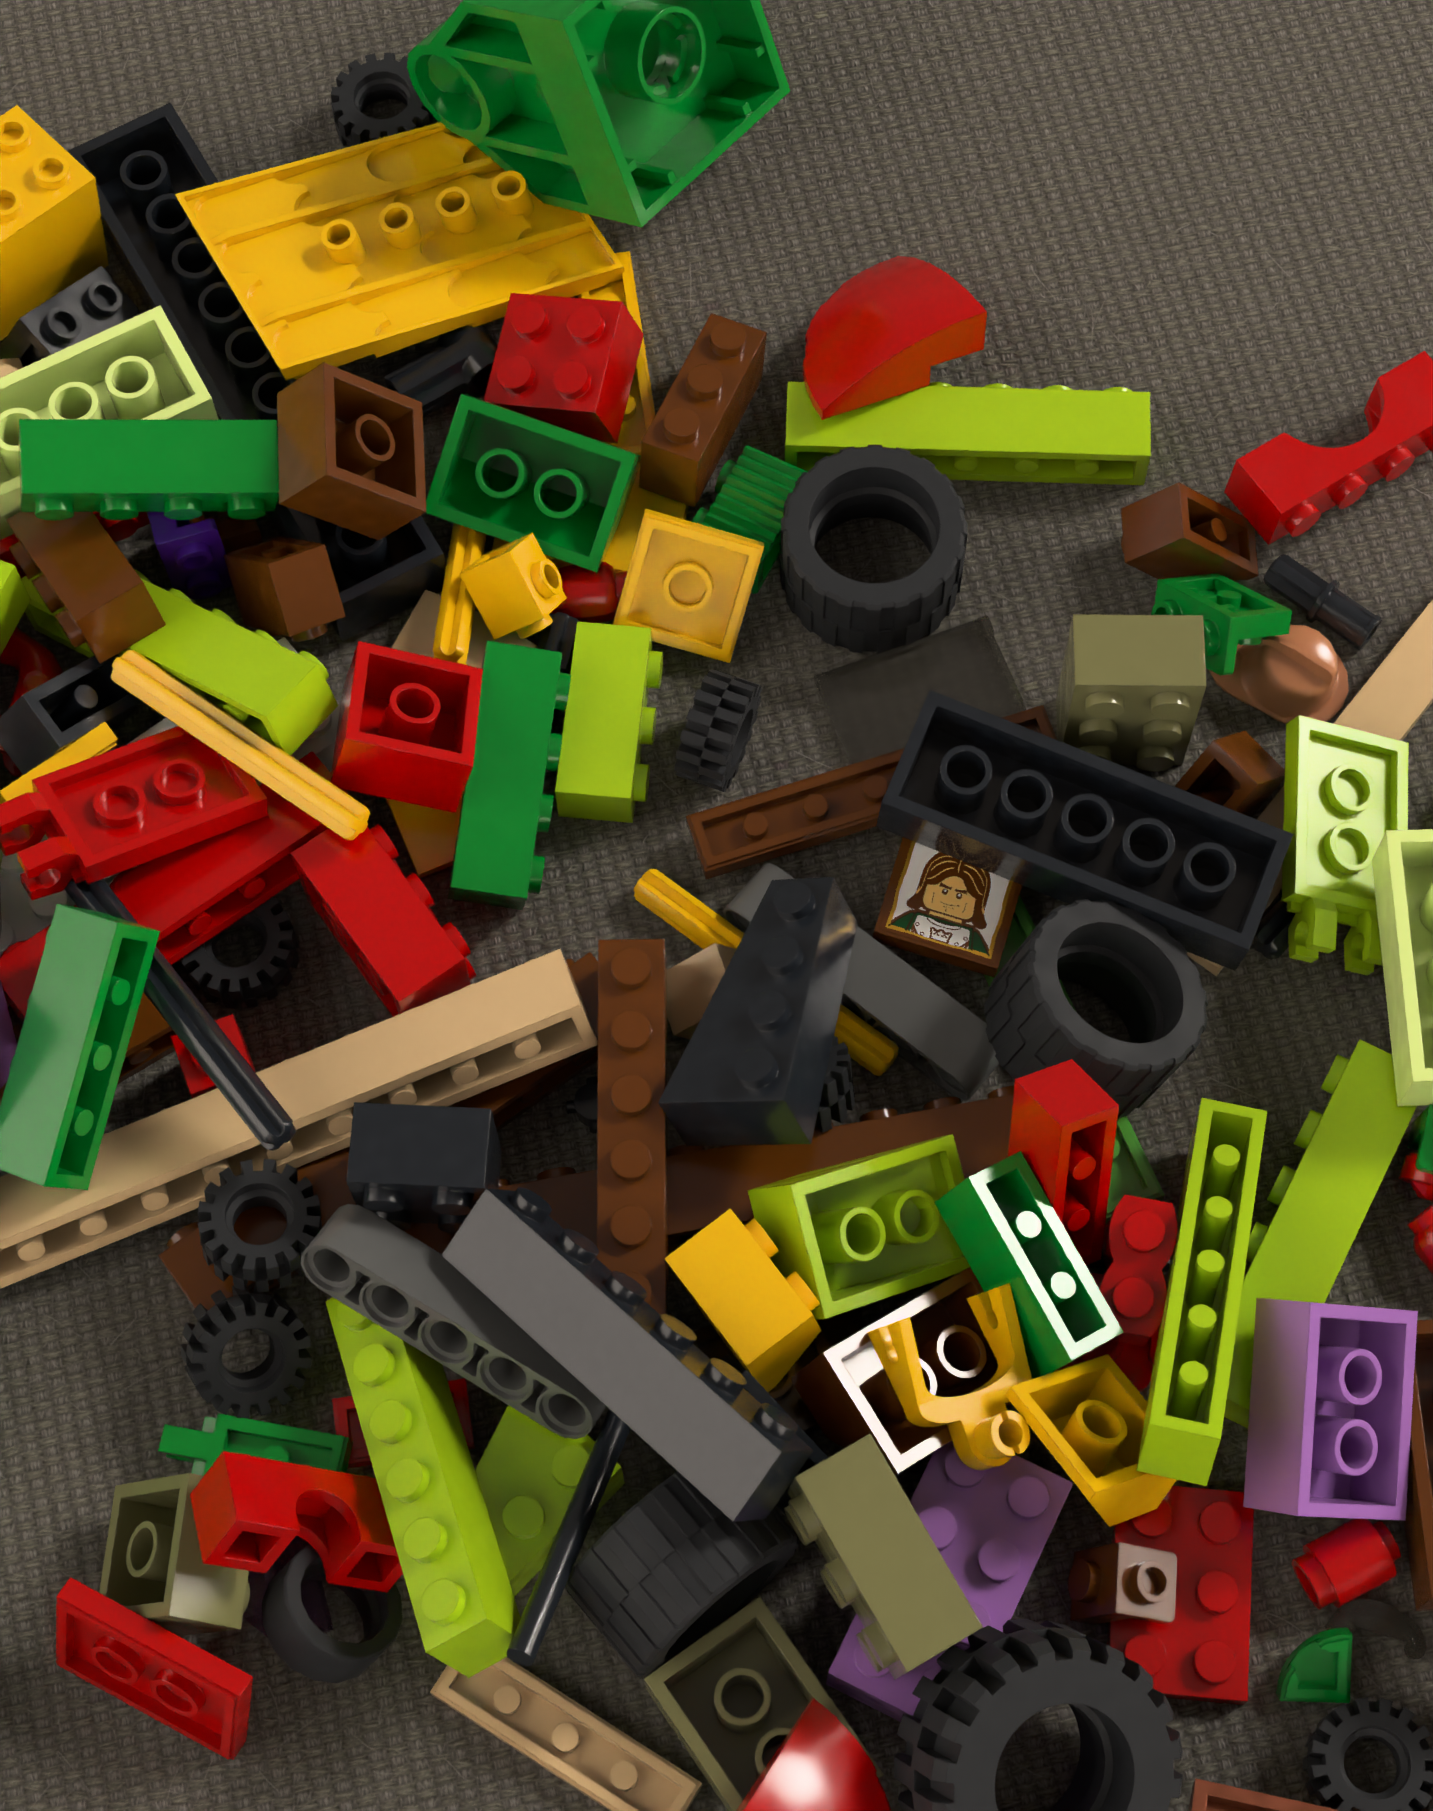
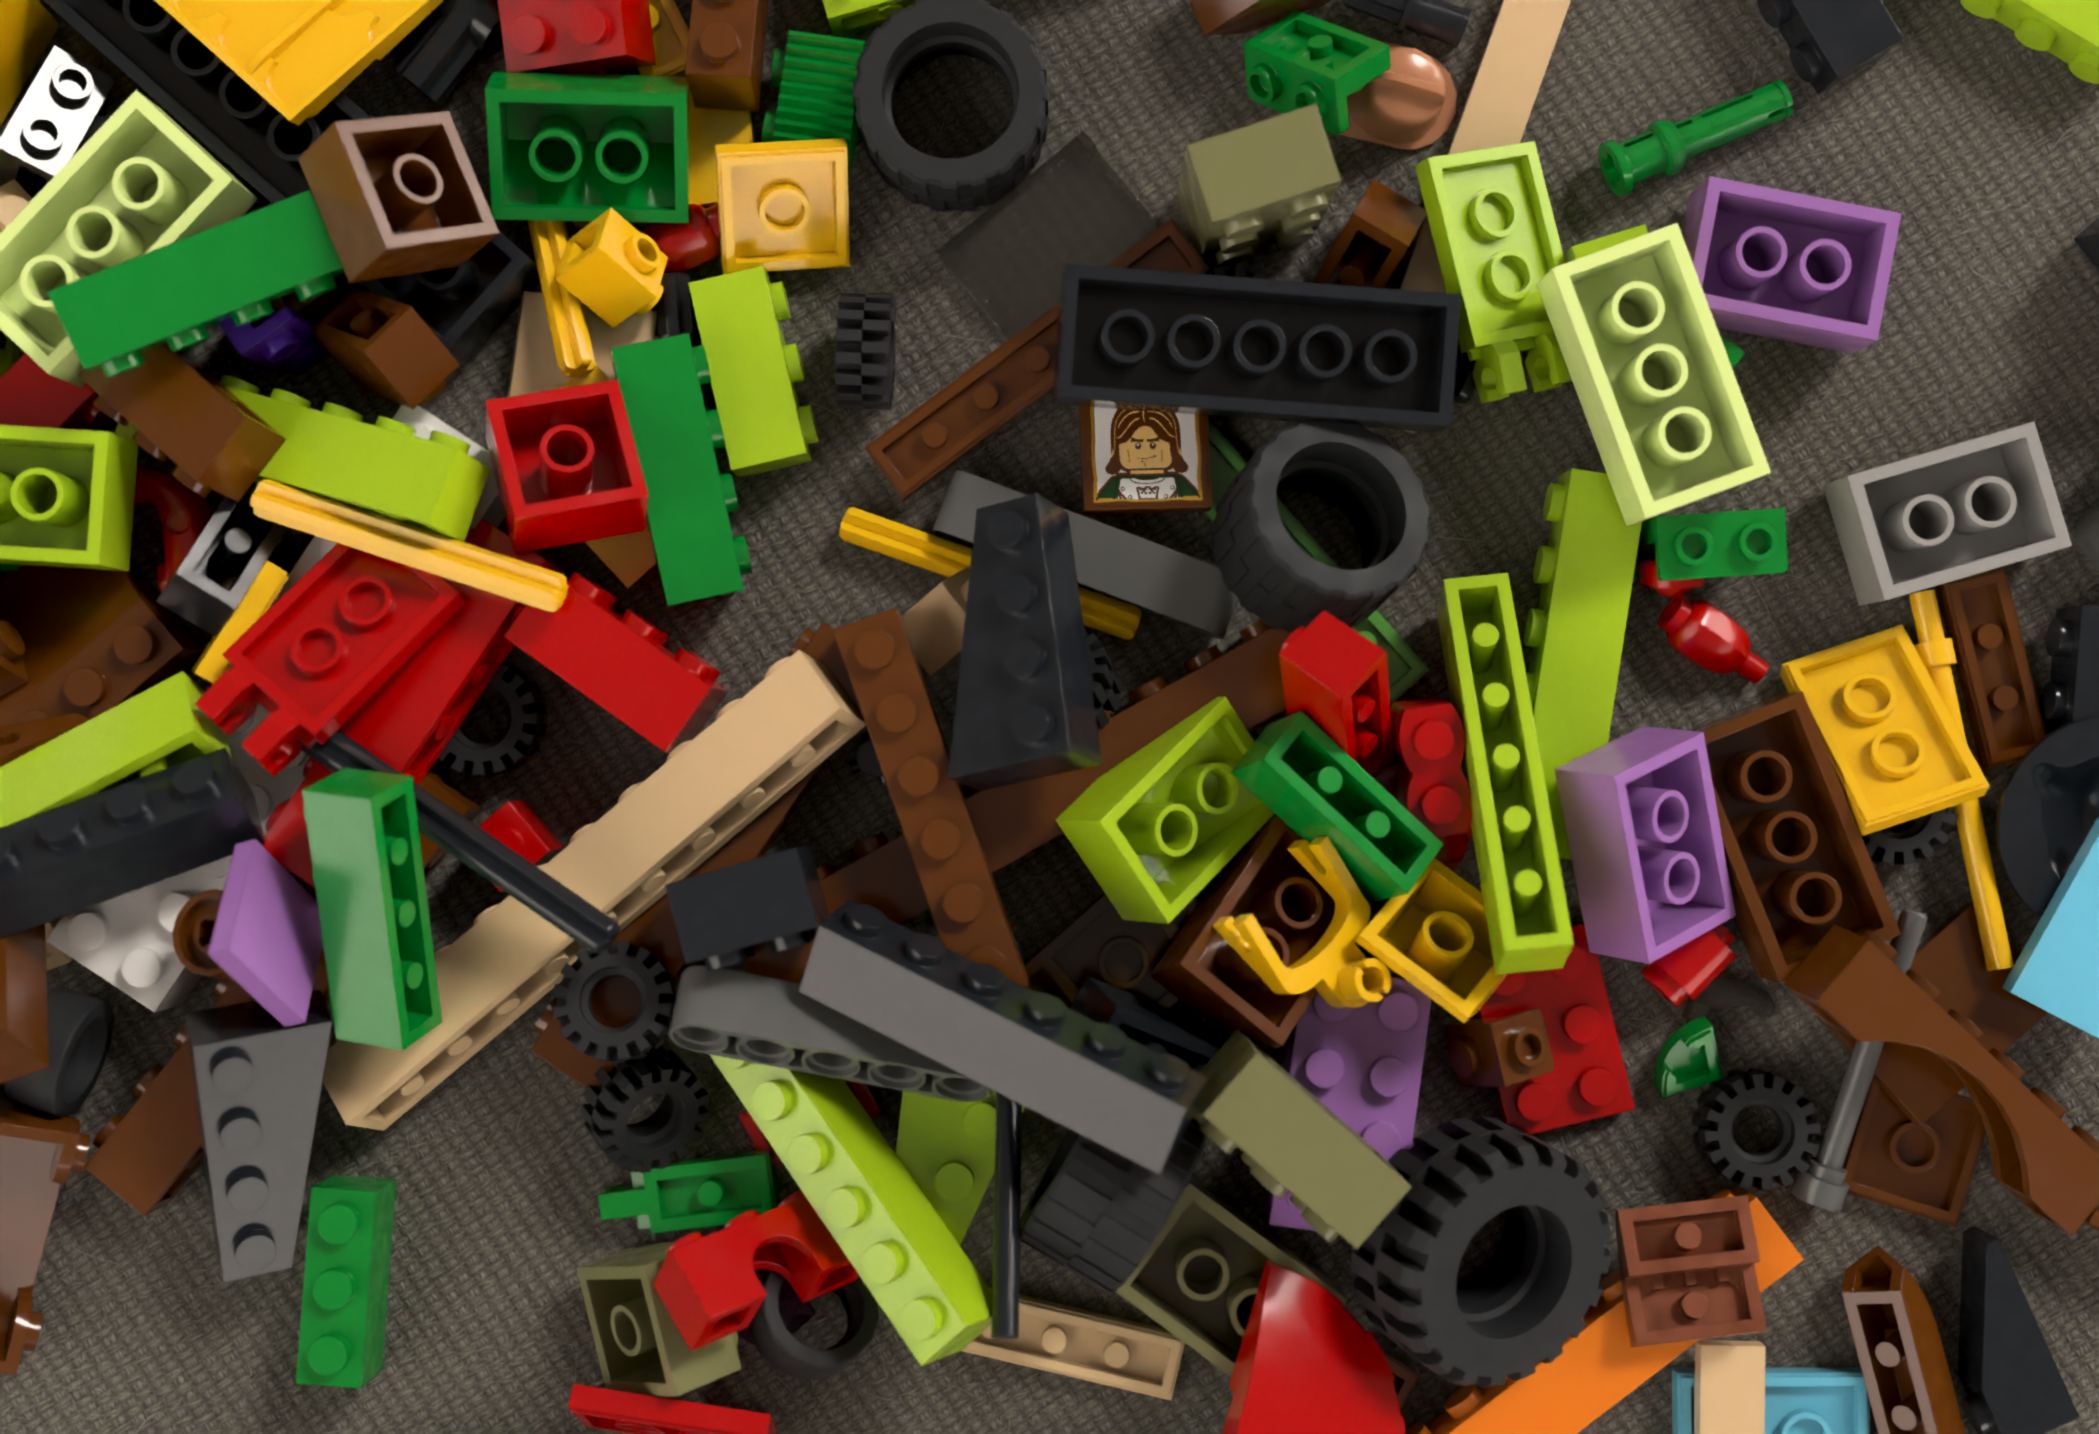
camera: 20 degrees left, 20 degrees up
yellow slope [664,1208,821,1392] -> none

